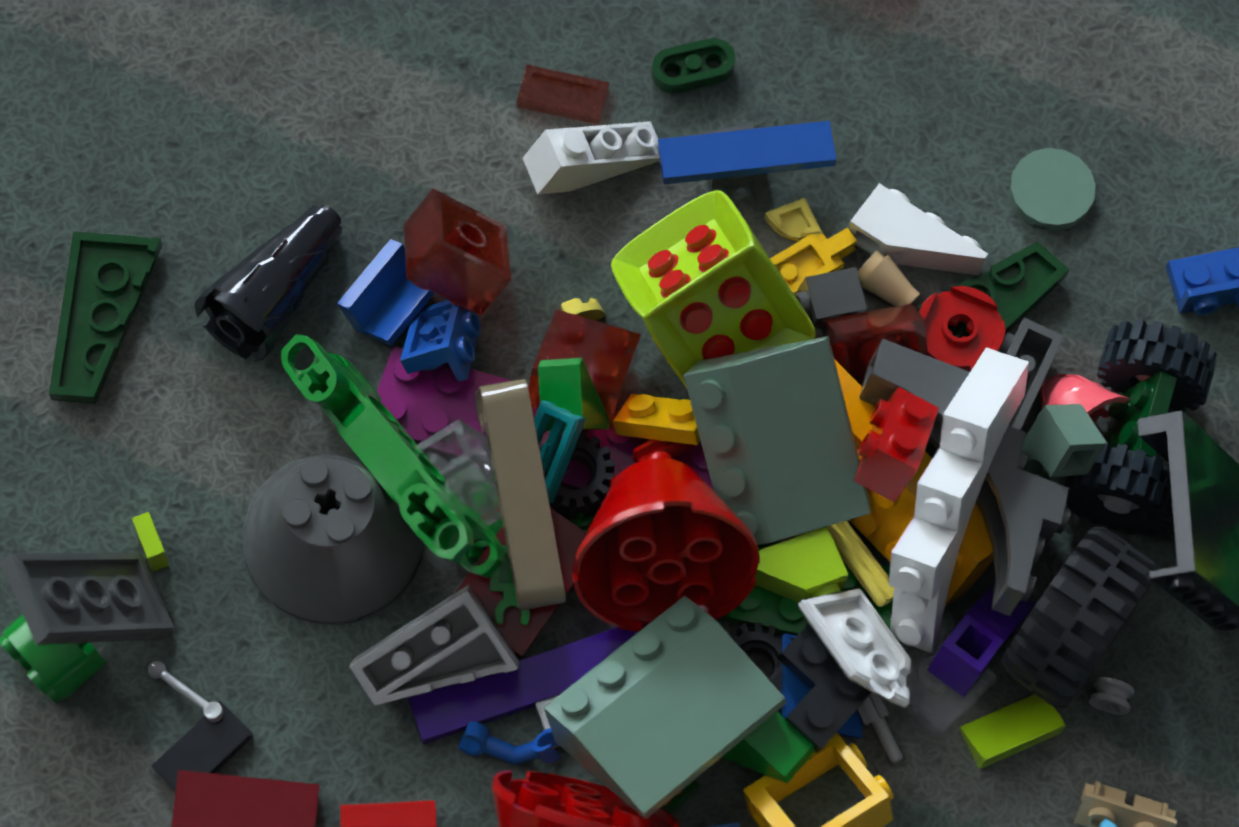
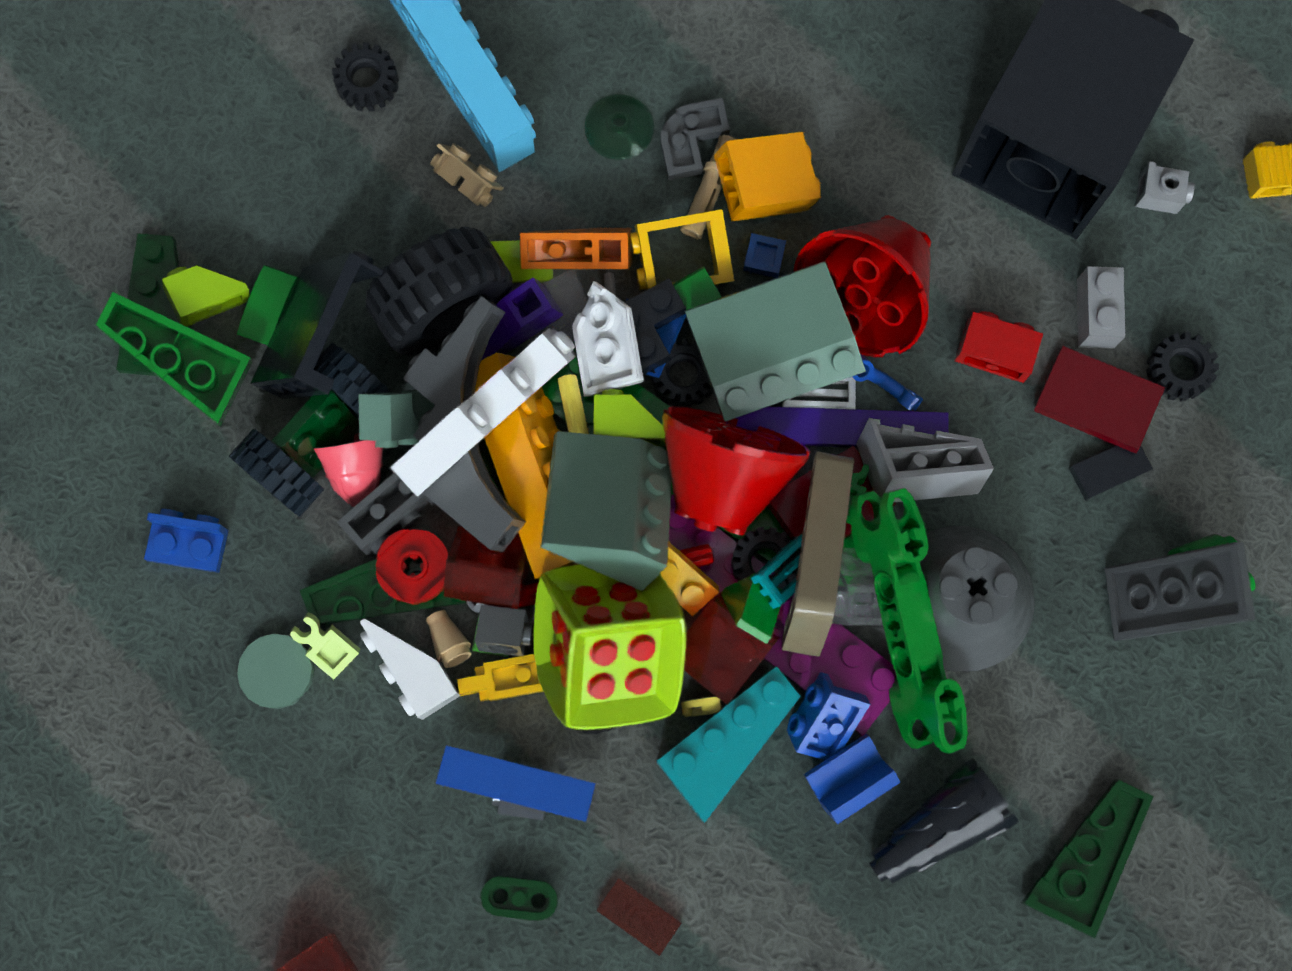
camera: 155 degrees left, 10 degrees up
lime tile [132,512,169,572] -> none
light grey hinge [148,661,224,722] -> none
clear red brick [404,188,511,315] -> none
white slope [523,122,659,195] -> none
light yellow tile [765,197,822,242] -> none
red brick [853,386,939,502] -> none
none -> yellowish green plate [290,612,360,679]
none -> orange slope [520,228,632,269]
none -> teal wedge [656,666,800,823]

